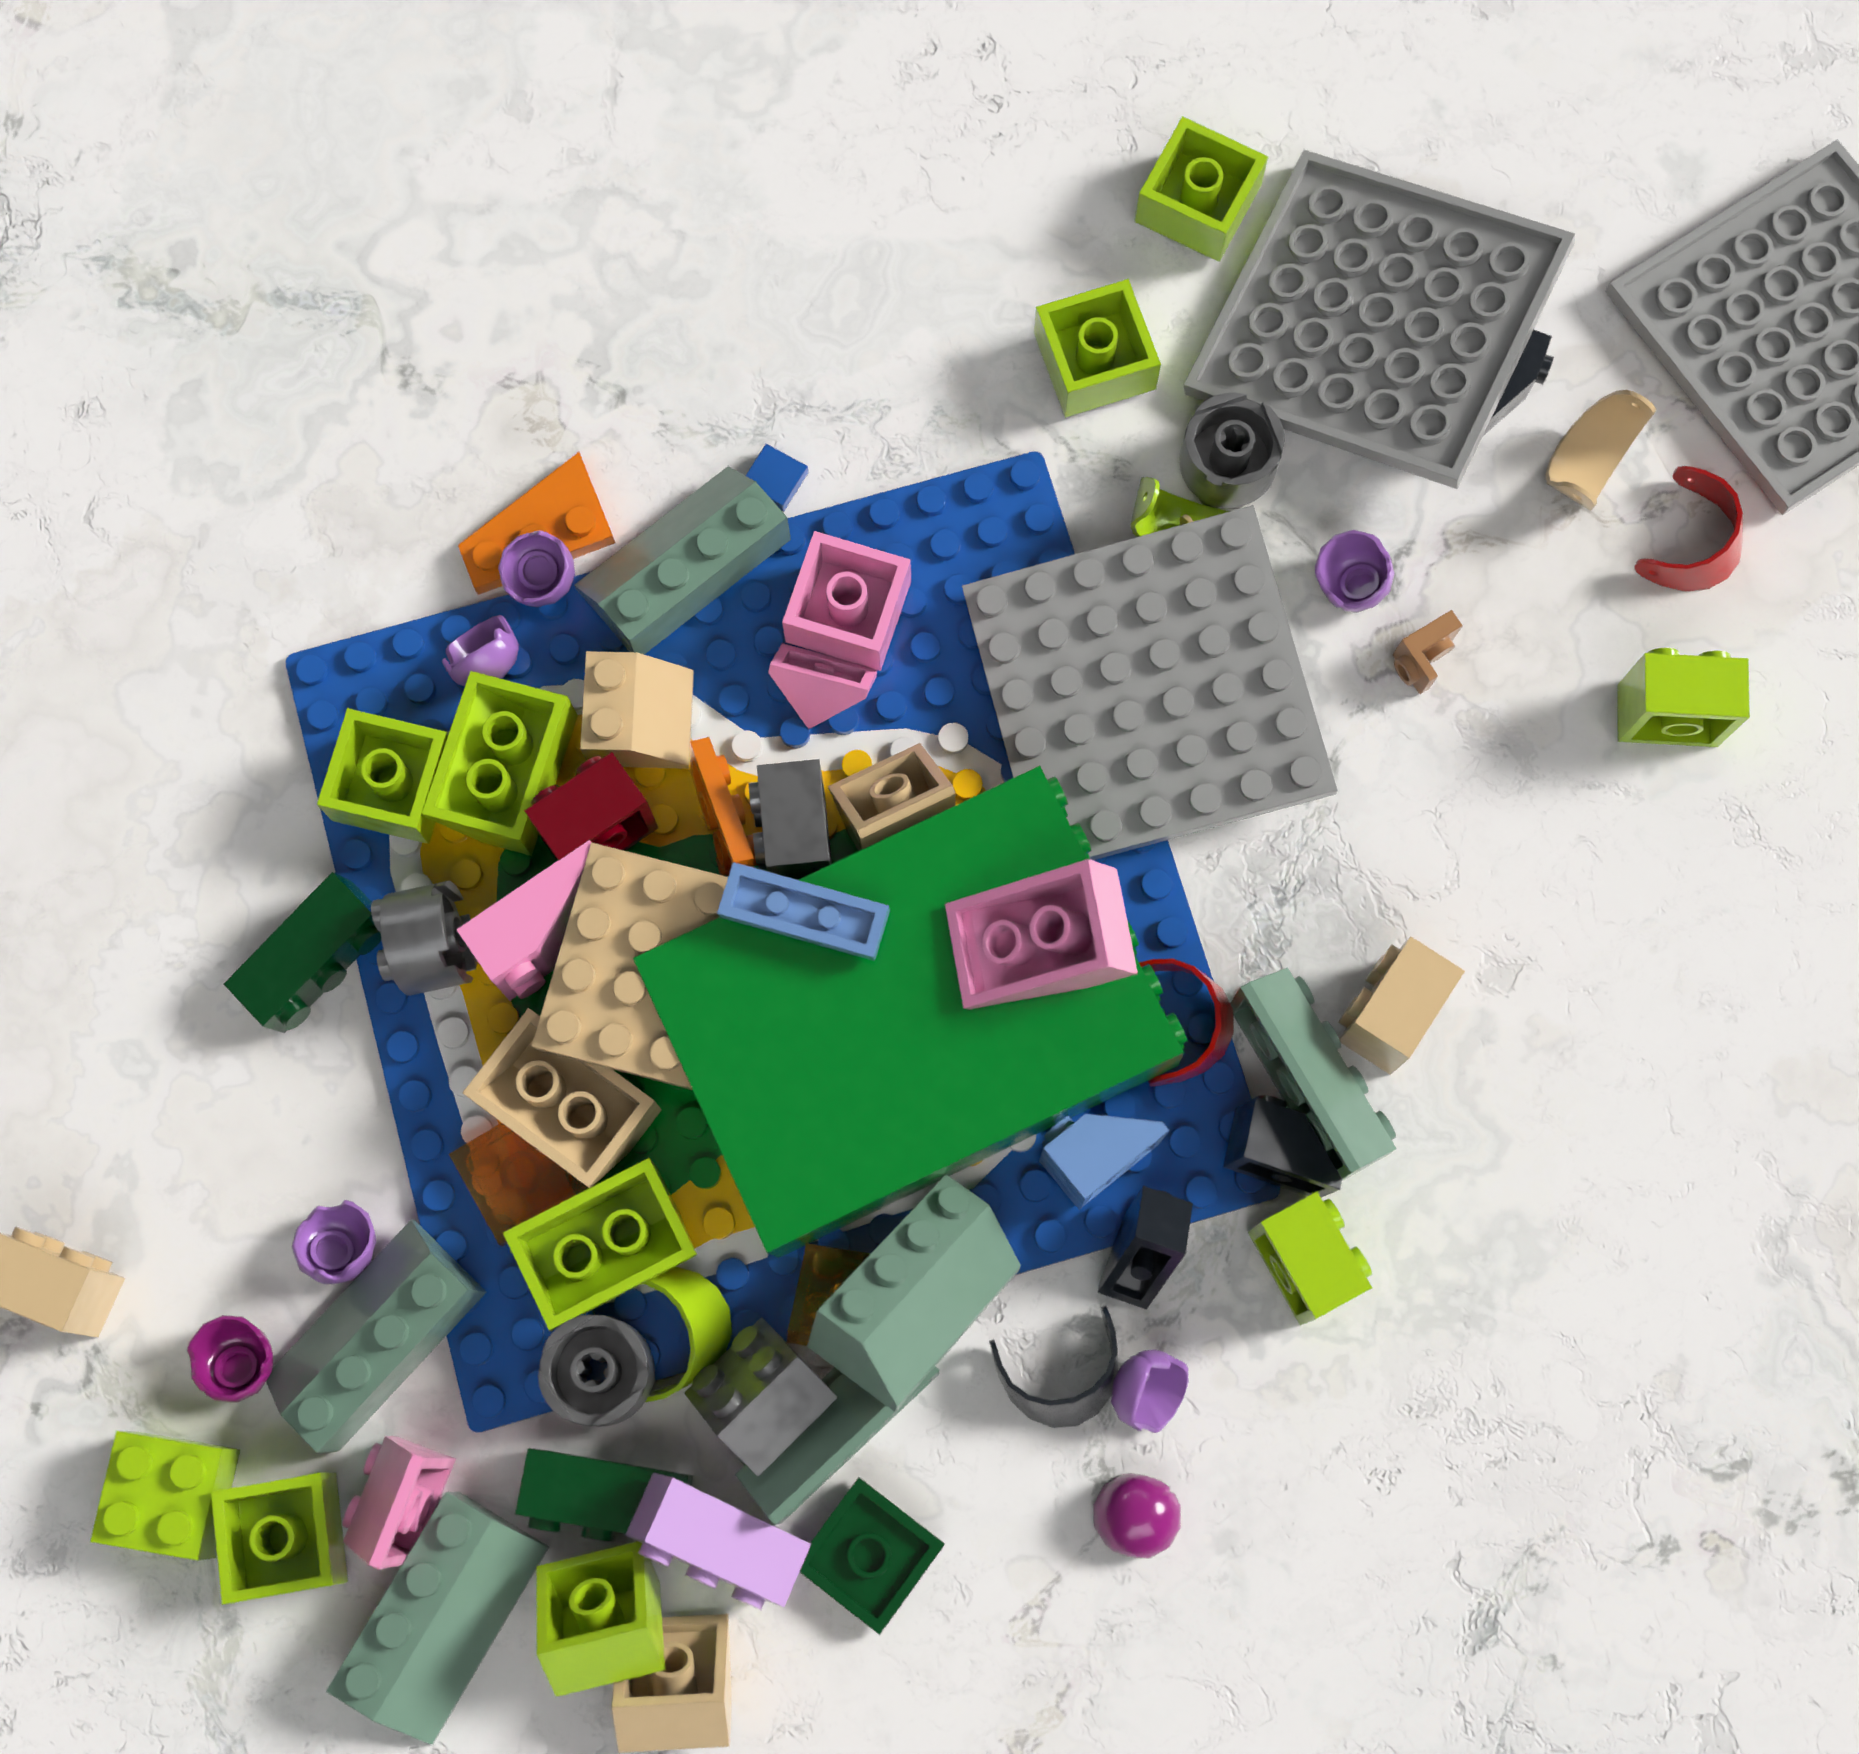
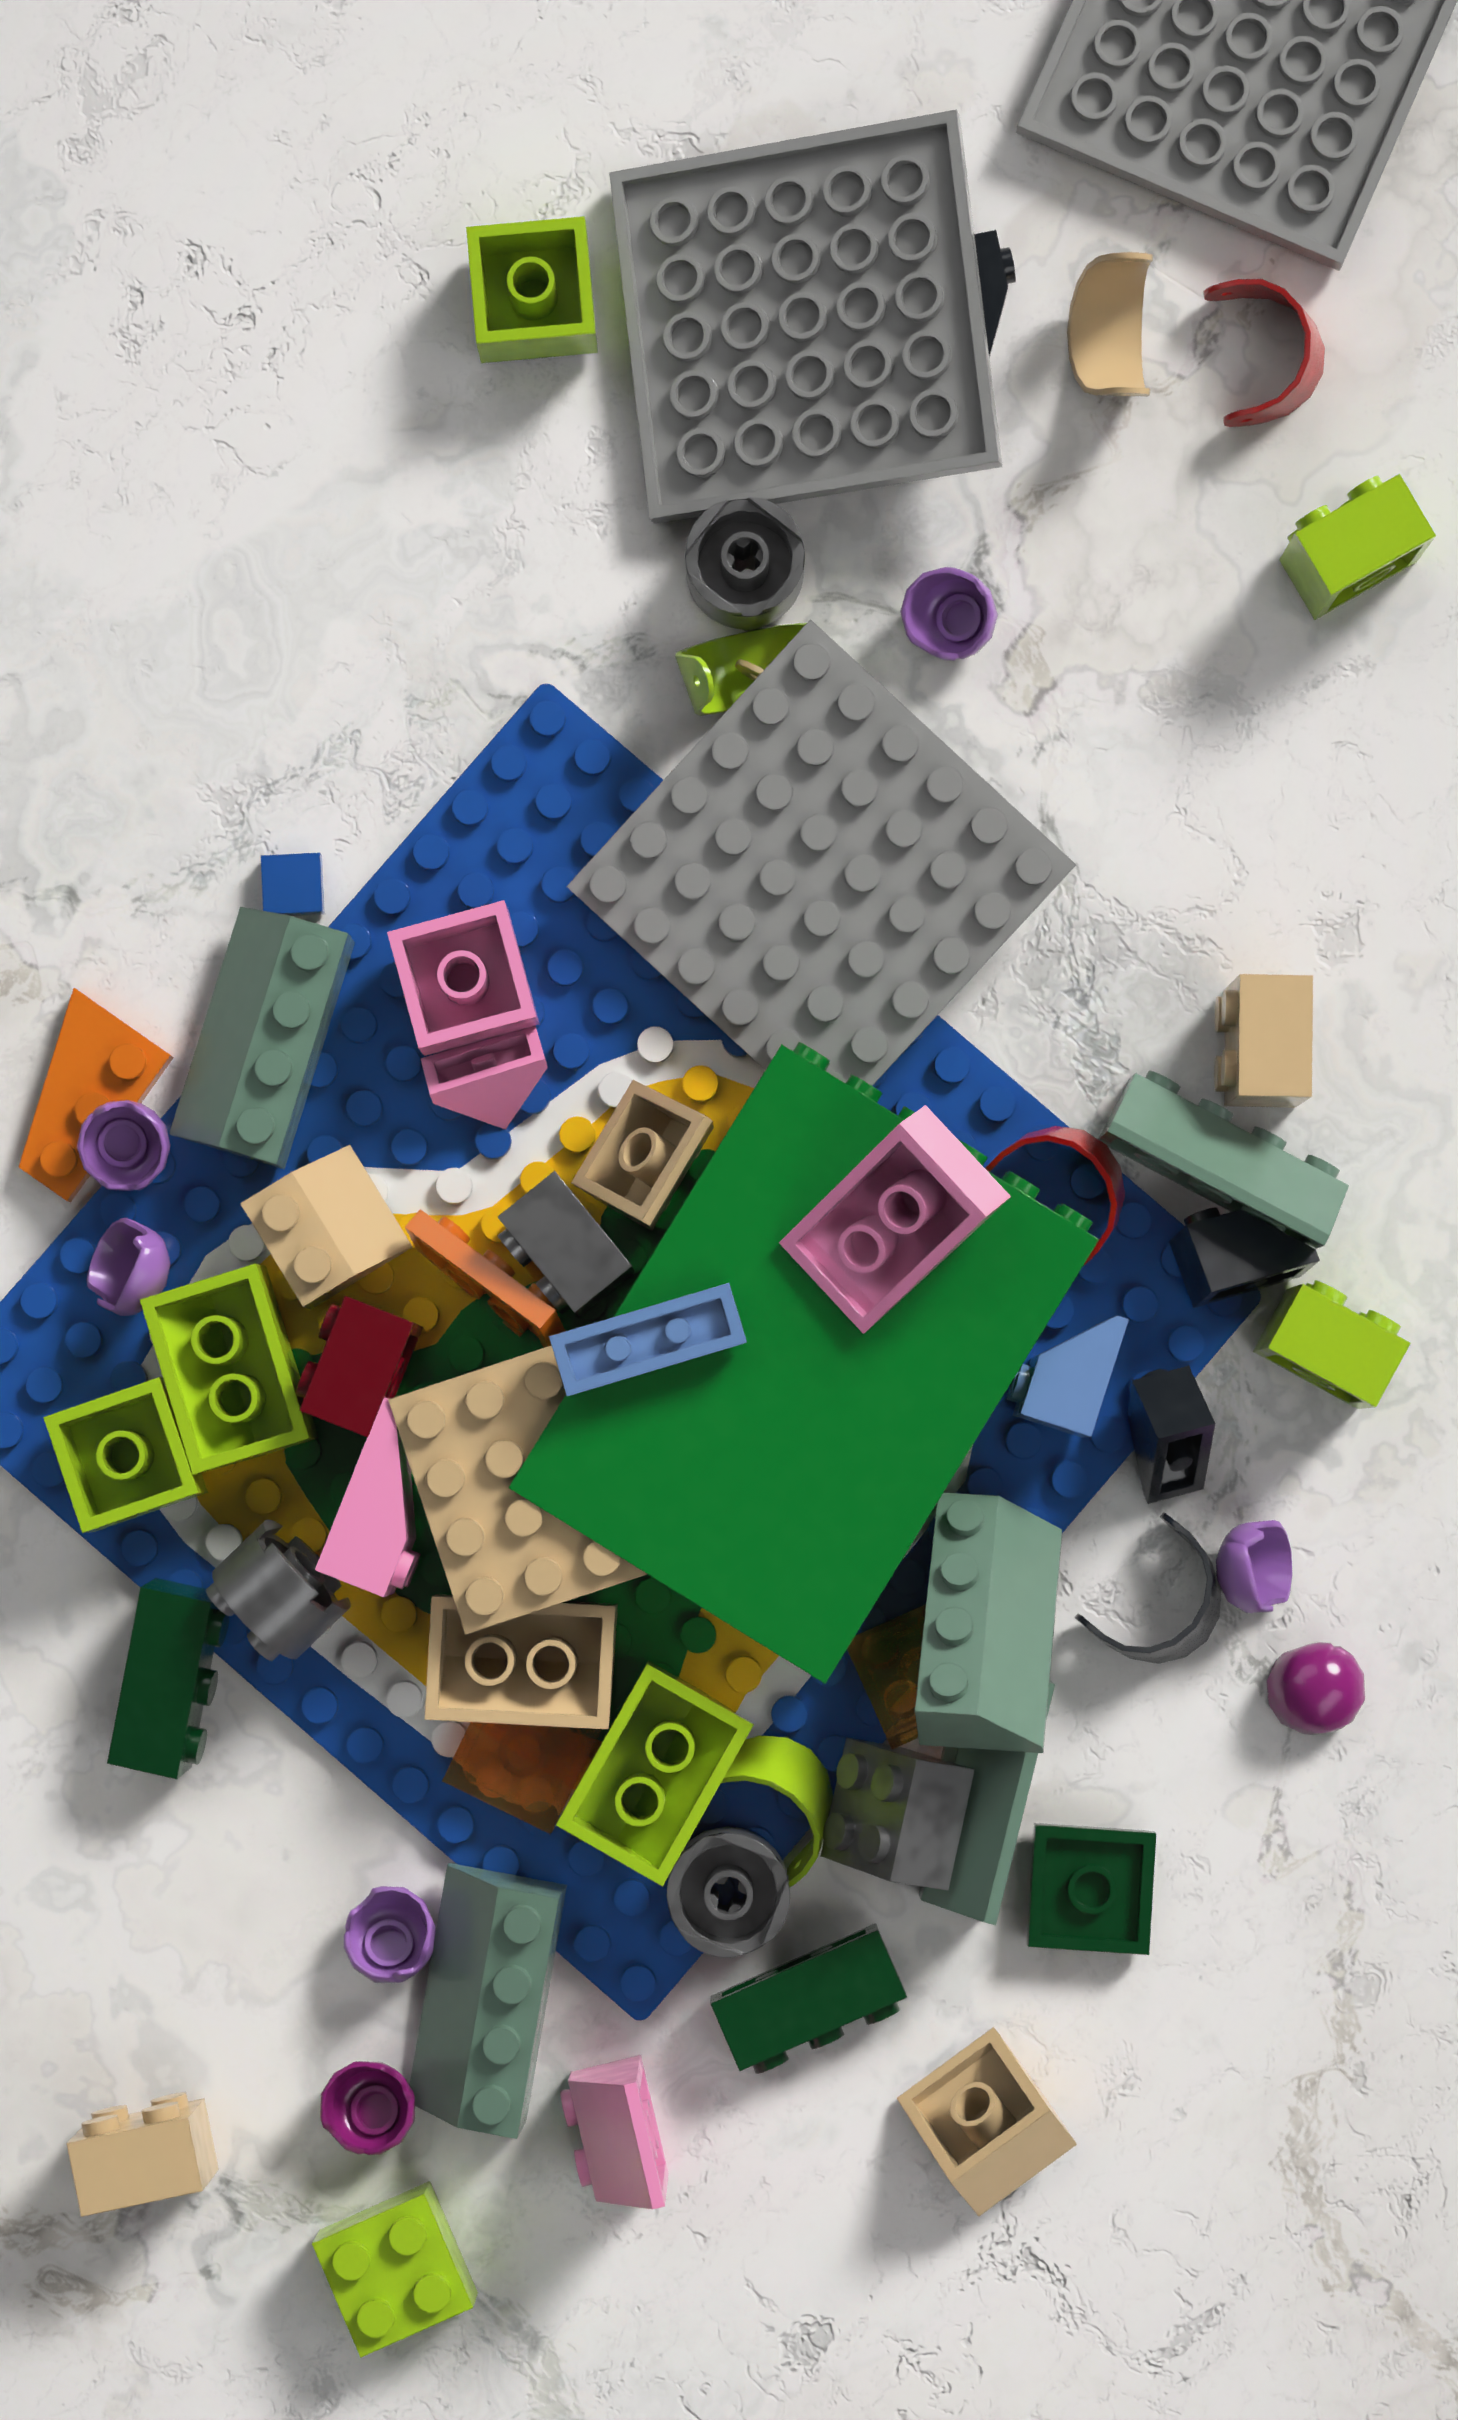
camera: 30 degrees left, 10 degrees up
lime brick [211,1472,348,1605] -> none
sand green slope [326,1492,549,1745] -> none
lime brick [536,1541,665,1697] -> none
lavender brick [625,1473,811,1610] -> none
lime brick [1034,279,1161,418] -> none
medium nougat bracket [1392,610,1463,694] -> none

